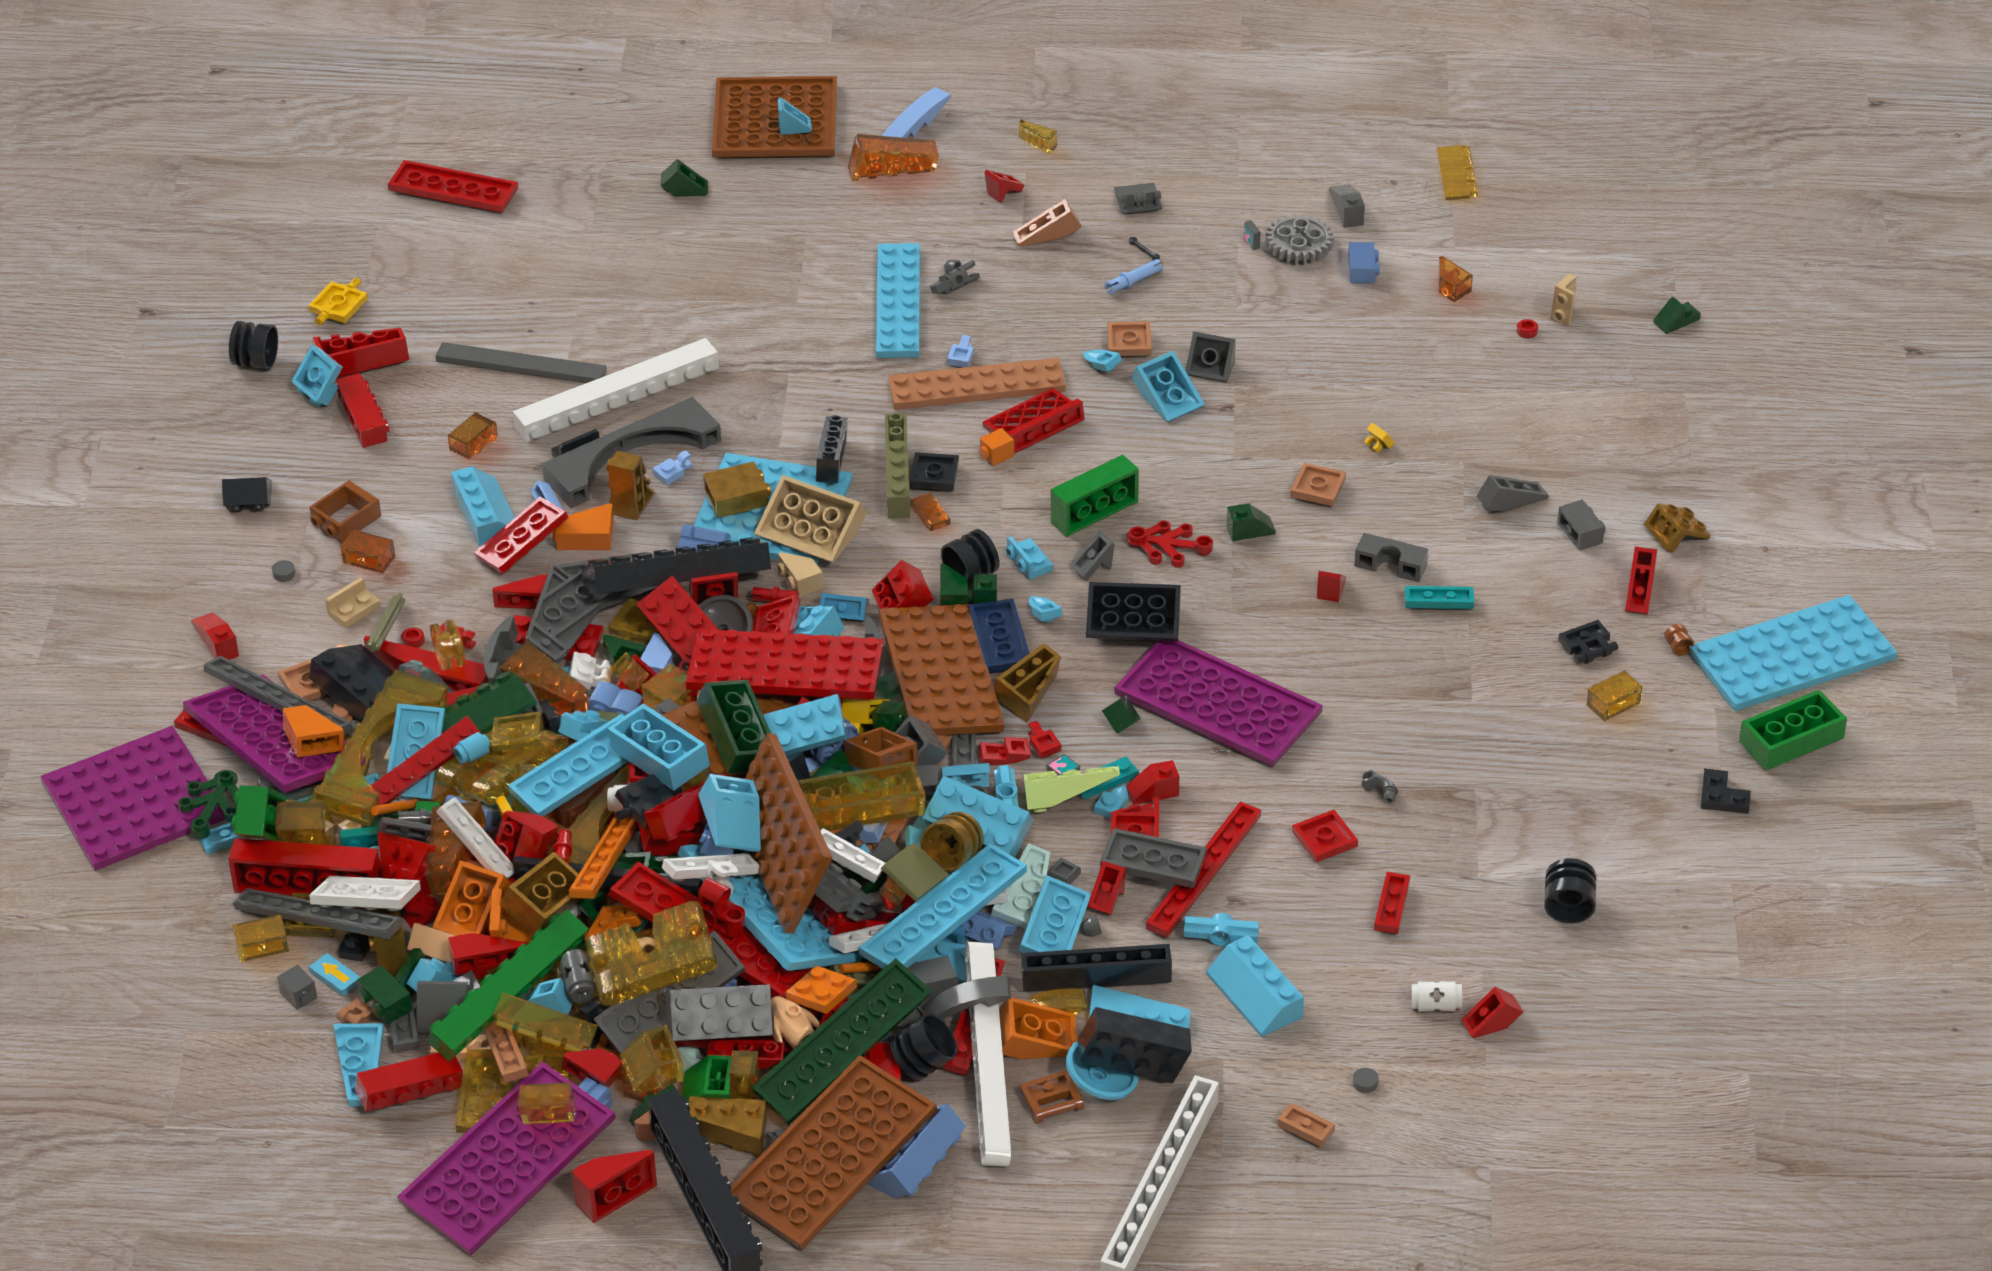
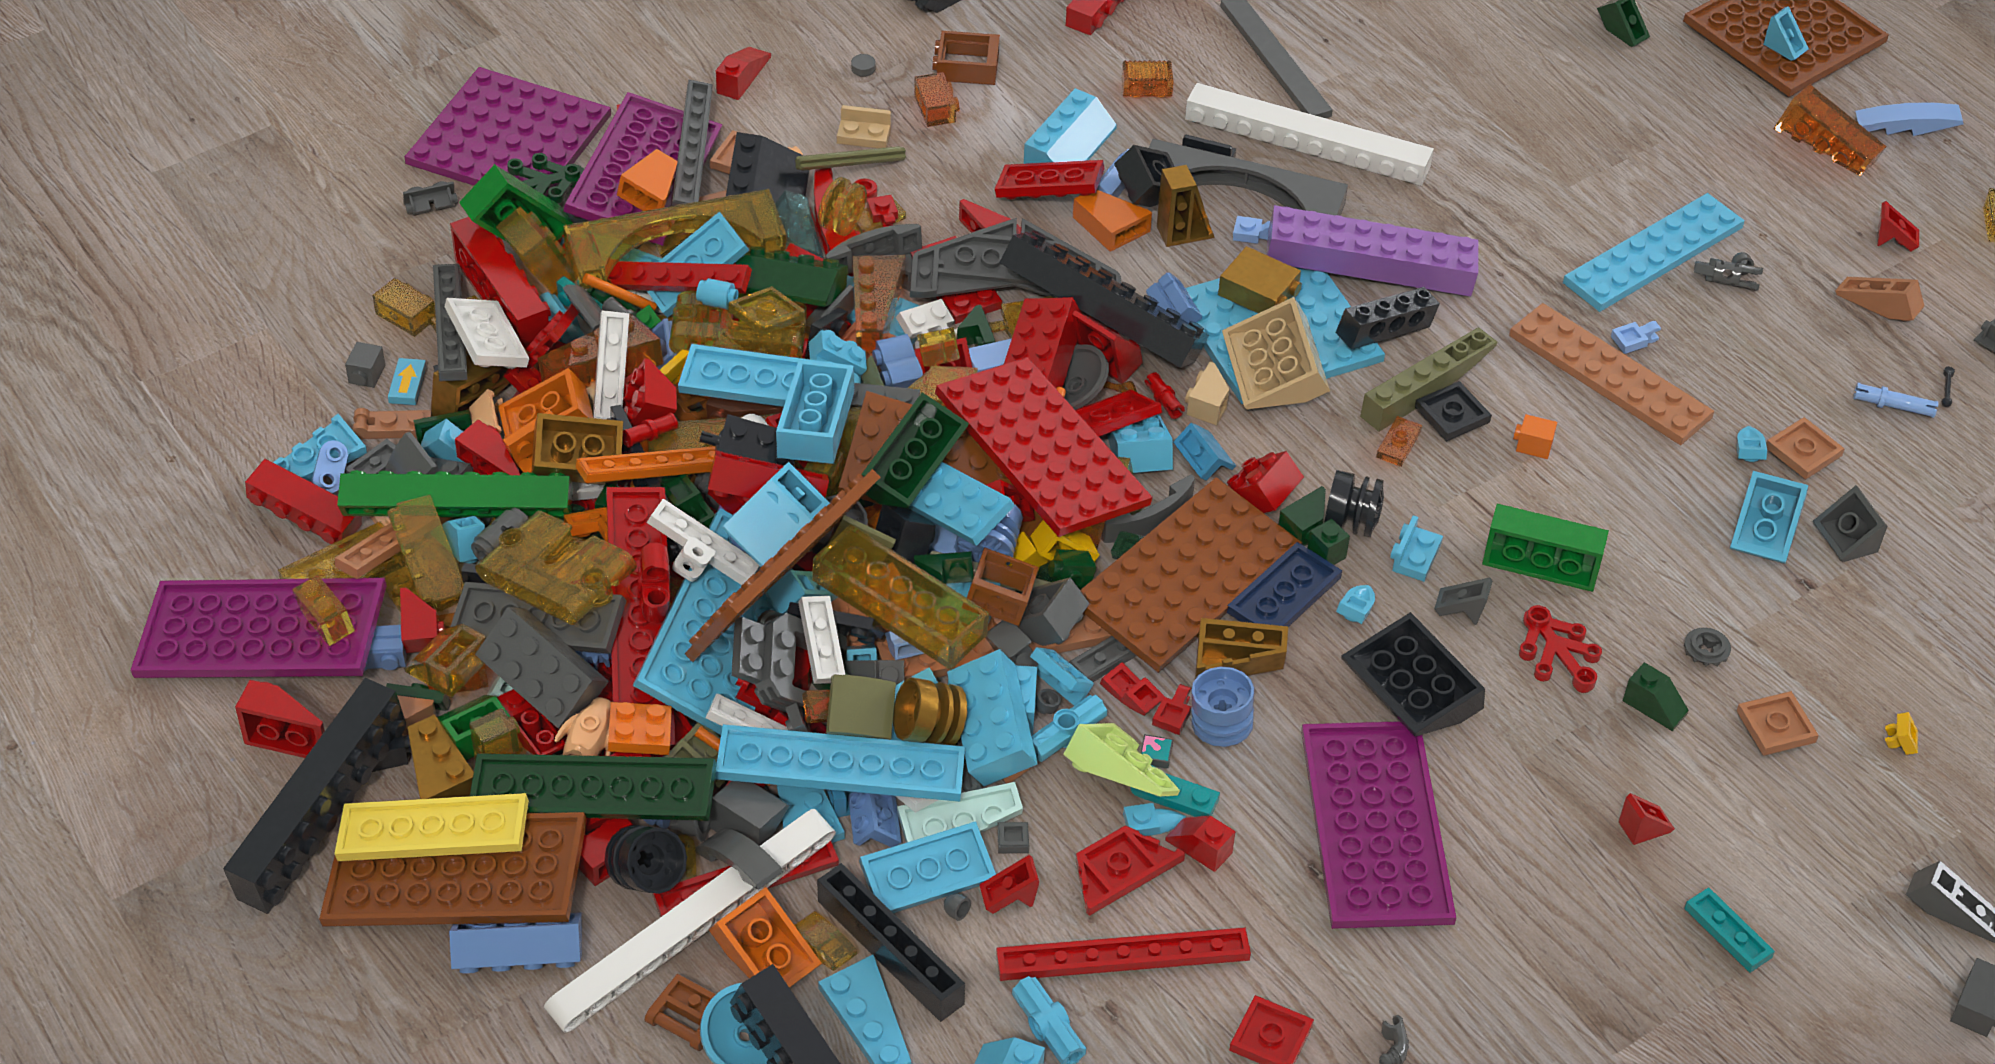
camera: 50 degrees right, 5 degrees up
dark green brick [356,965,412,1025] -> none
red fence [982,388,1085,454] -> none
dark grey plate [1100,828,1207,888] -> none
dark green panel [1102,695,1141,733] -> none
dark grey arch [1354,533,1429,582] -> none
none -> light blue plate [311,440,348,494]
none -> light yellow plate [335,793,529,861]
none -> dark grey hinge [403,181,458,215]
none -> dark grey plate [785,703,812,732]
none -> black slope [1114,145,1175,207]
none -> medium blue wheel [1192,667,1254,747]
none -> medium lavender brick [1266,205,1478,297]
none -> dark grey gear [1683,627,1731,667]

